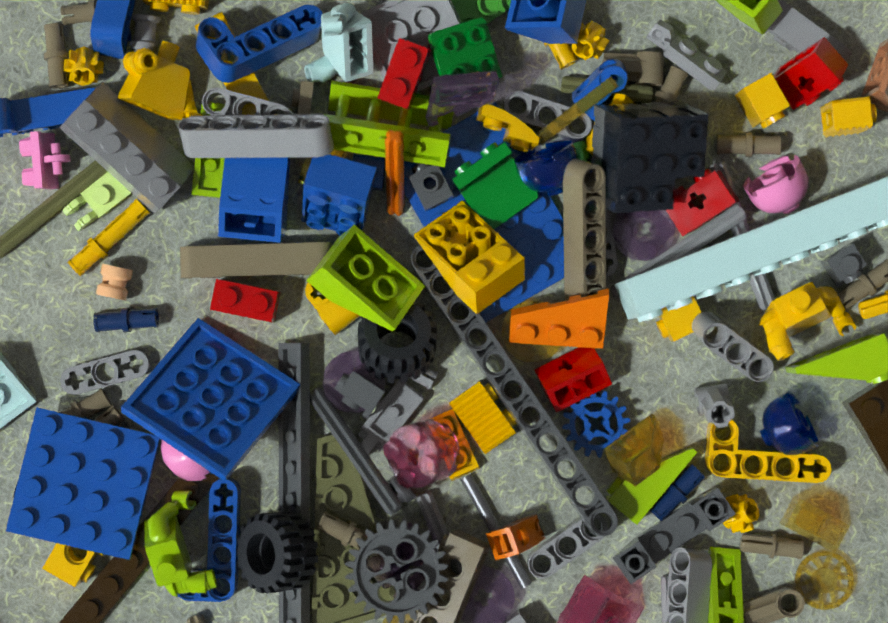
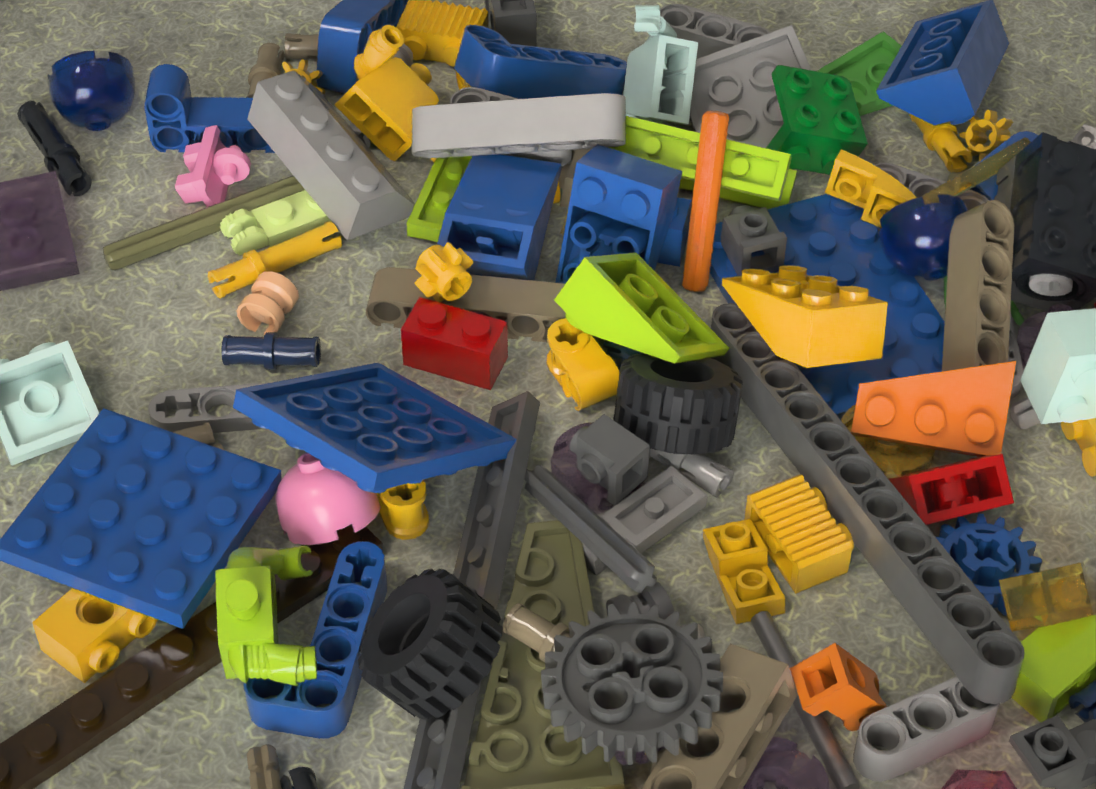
camera: 10 degrees right, 40 degrees down
red brick [377,38,431,109] -> none
clear pink brick [383,419,460,488] -> none
clear purple wing [426,71,499,127] -> none
green bracket [453,142,538,229] -> none
none -> yellow gear [414,242,474,303]

